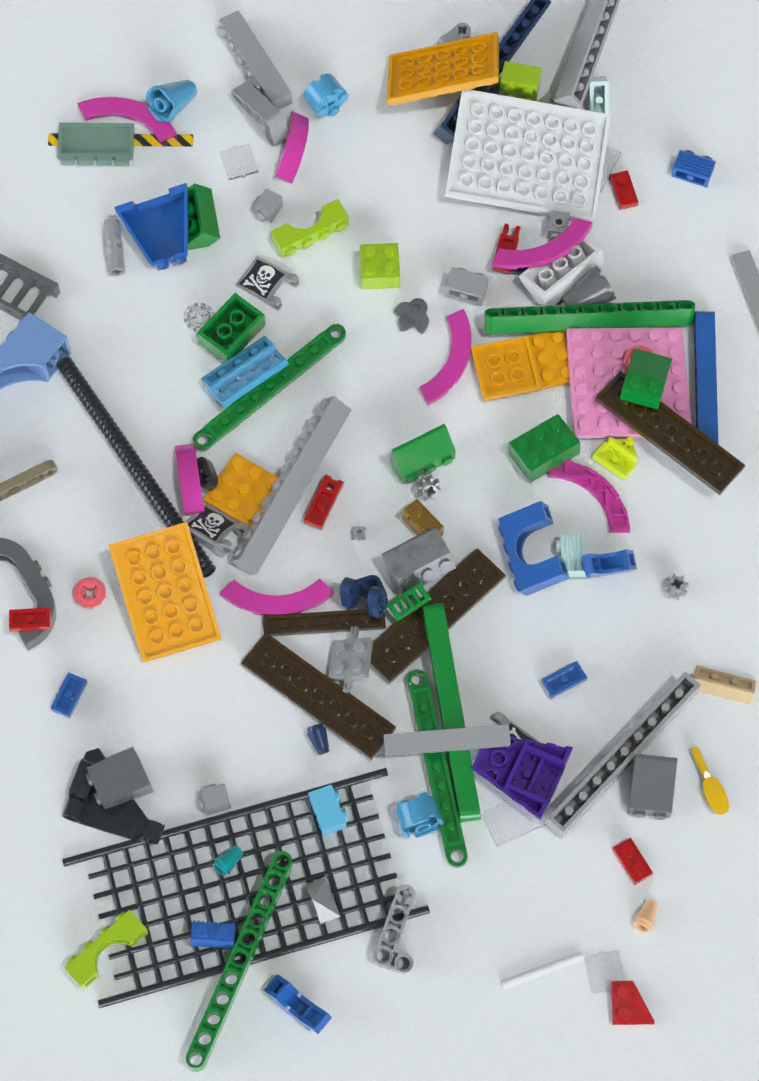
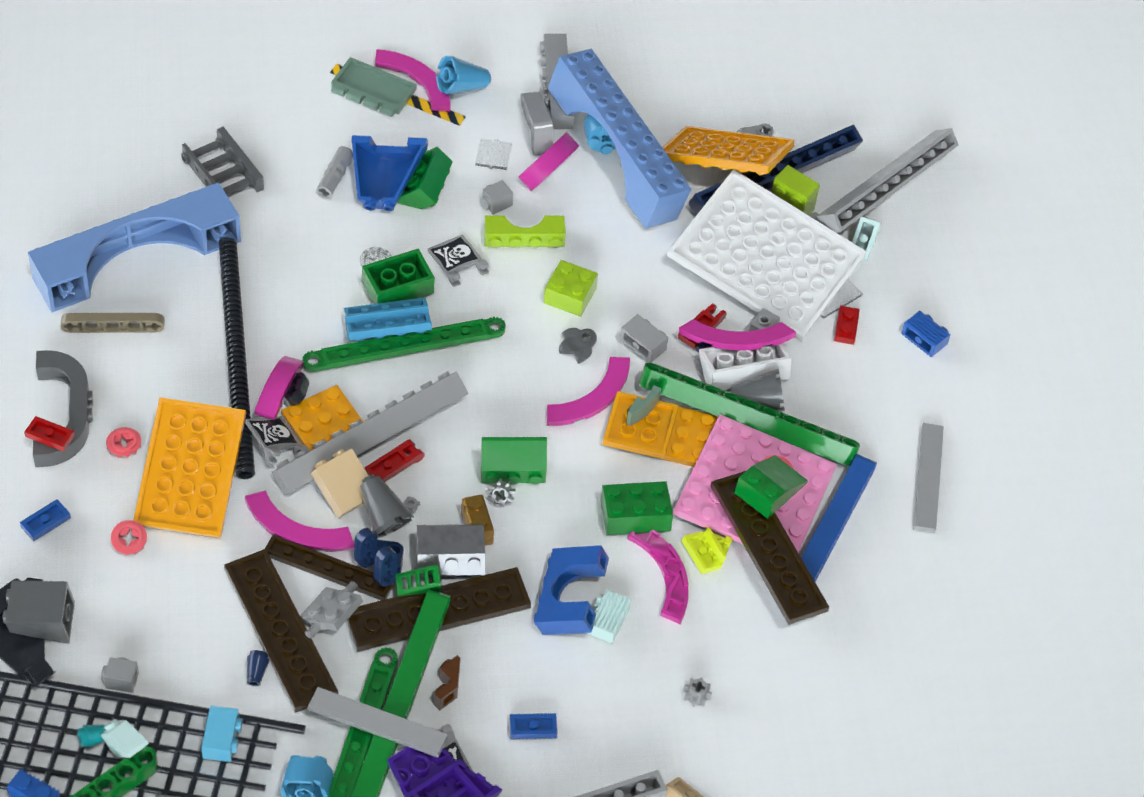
camera: 20 degrees right, 15 degrees down
blue arch [581,549,637,578] -> none
none -> light aqua slope [100,719,149,758]
none -> coral gear [111,520,147,556]
none -> tan brick [311,449,368,518]
none -> dark grey cone [360,474,414,538]
none -> reddish brown slope [434,655,460,711]
none -> medium blue arch [548,49,691,229]
none -> sand green slope [626,385,661,426]

